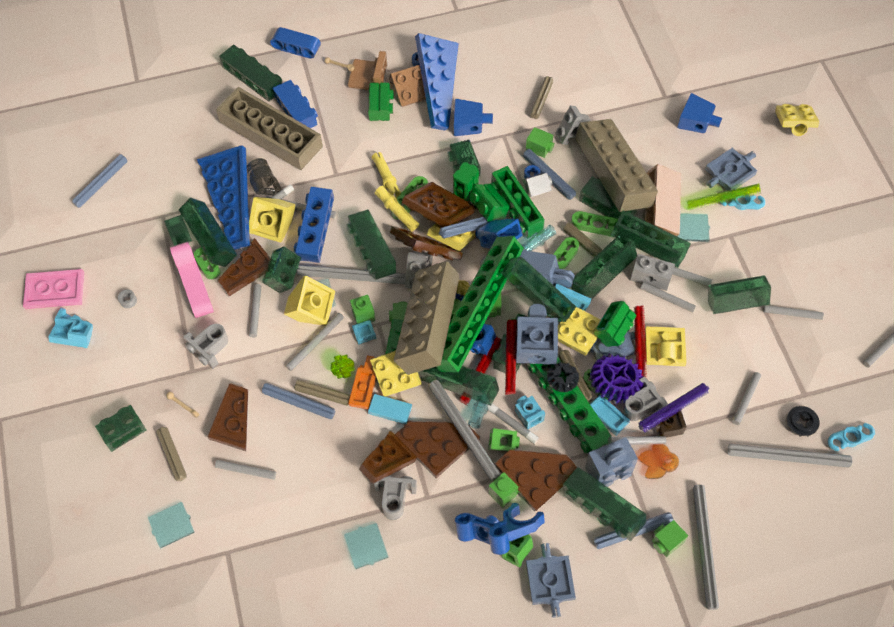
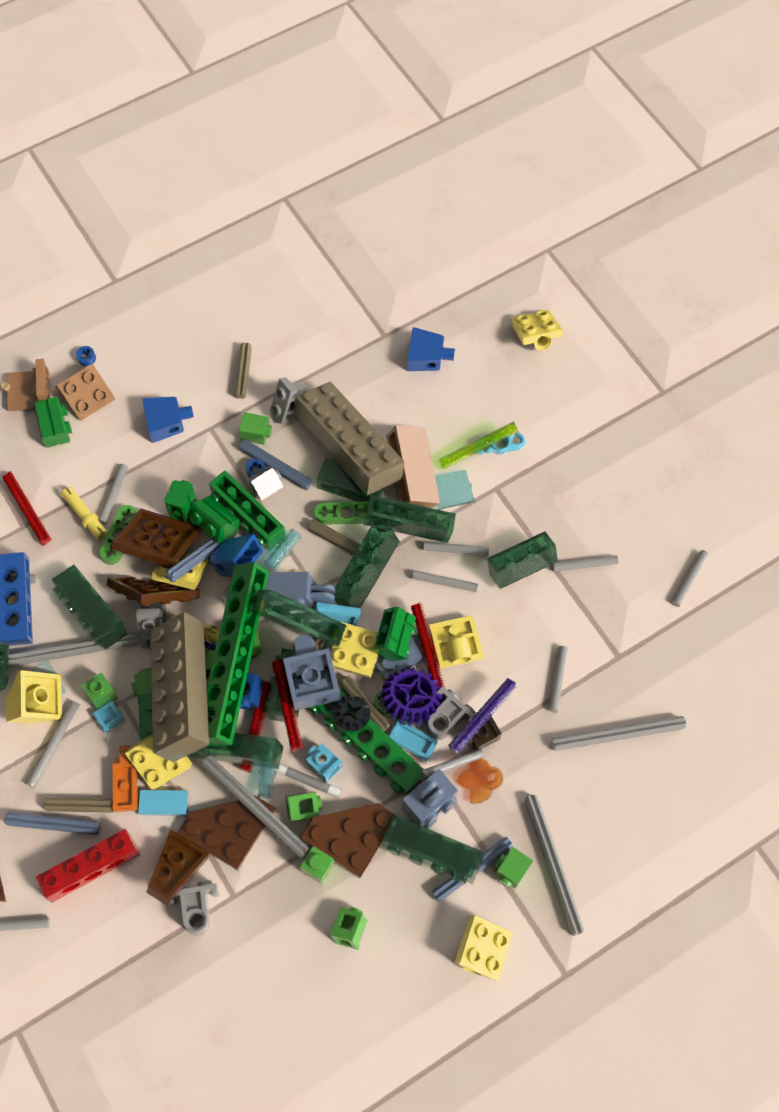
camera: 20 degrees left, 5 degrees up
clear neon green gear [330,354,355,379] -> none
clear light blue piece [344,523,389,570] -> none
light yellow pin [374,186,419,232] -> none
wing [415,33,459,131] -> none
clear green brick [447,139,481,176] -> none
blue piece [455,503,545,555] -> none
sand blue plate [526,543,576,618] -> none
bright green beam [553,237,579,269] -> none
light grey brick [631,254,675,291] -> none
sand blue plate [705,147,757,192] -> none
black gear [786,406,820,437] -> none
medium azure piece [828,423,875,451] -> none
none -> red axle [2,471,52,546]
none -> red brick [36,828,140,903]
none -> light grey bar [98,464,128,524]
none -> light yellow plate [455,915,513,981]

